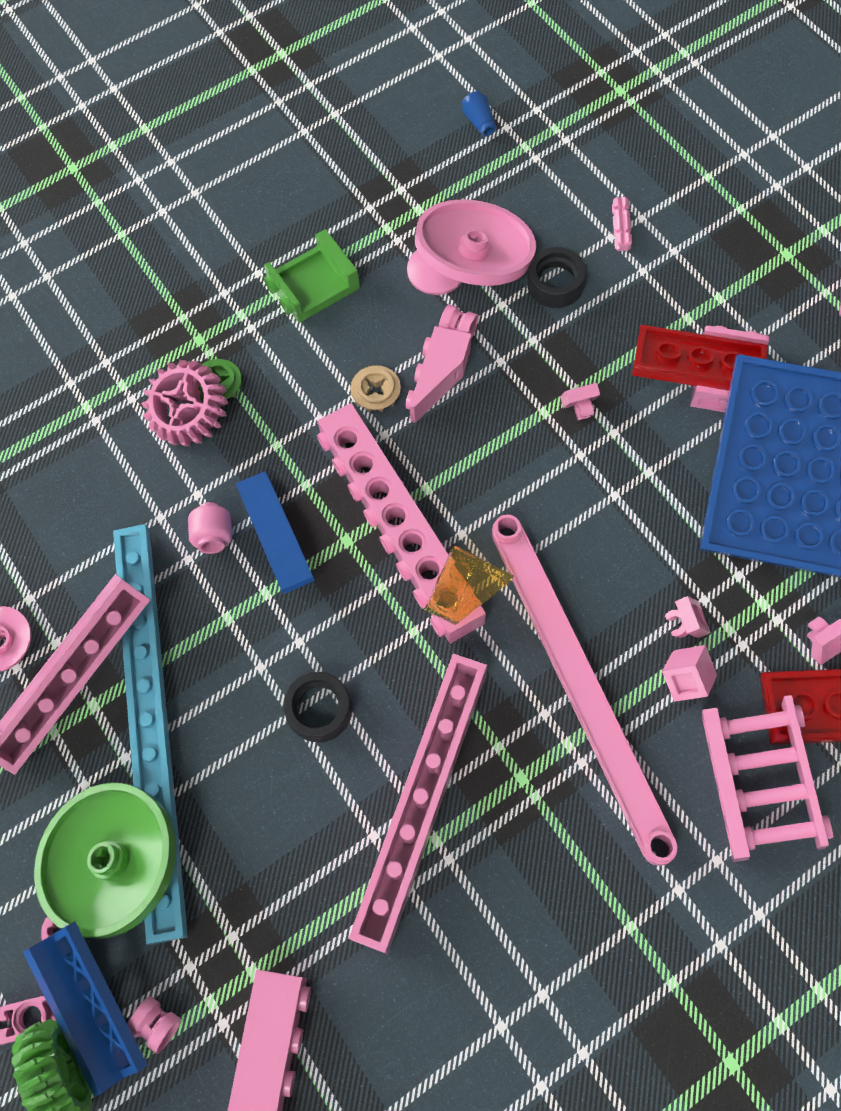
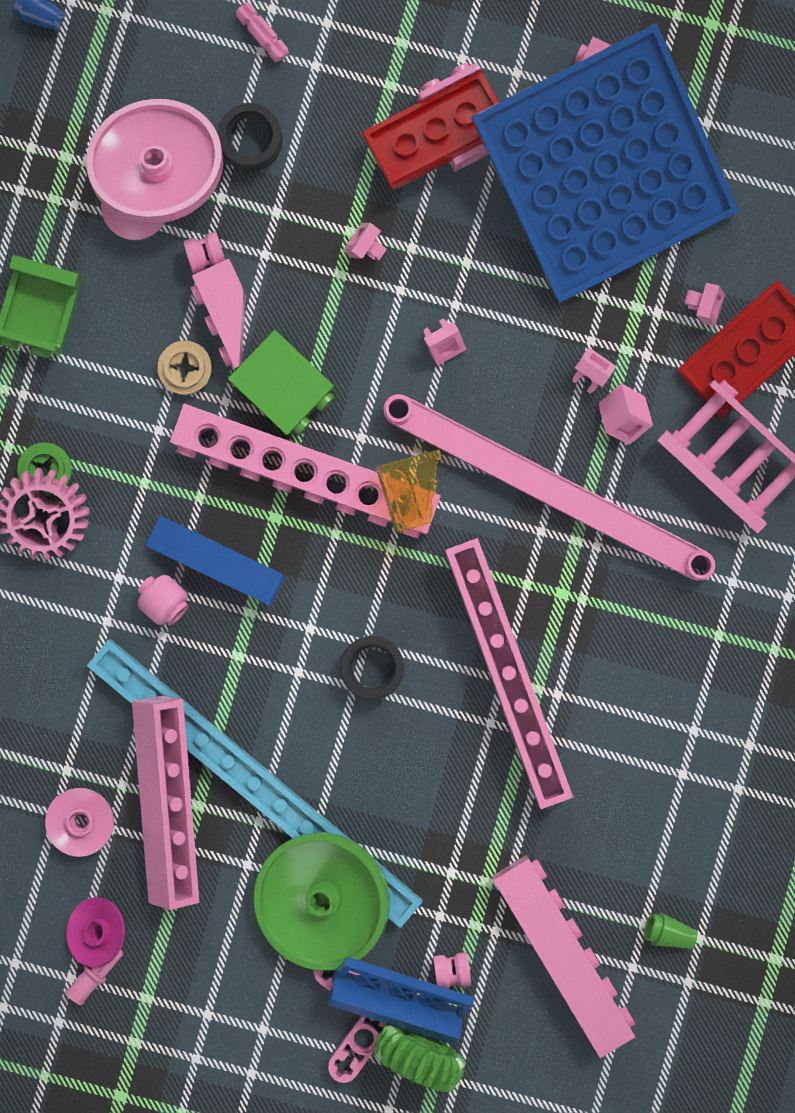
camera: 45 degrees left, 20 degrees up
none -> bright green panel [228,330,335,438]
none -> bright pink tile [424,319,467,366]

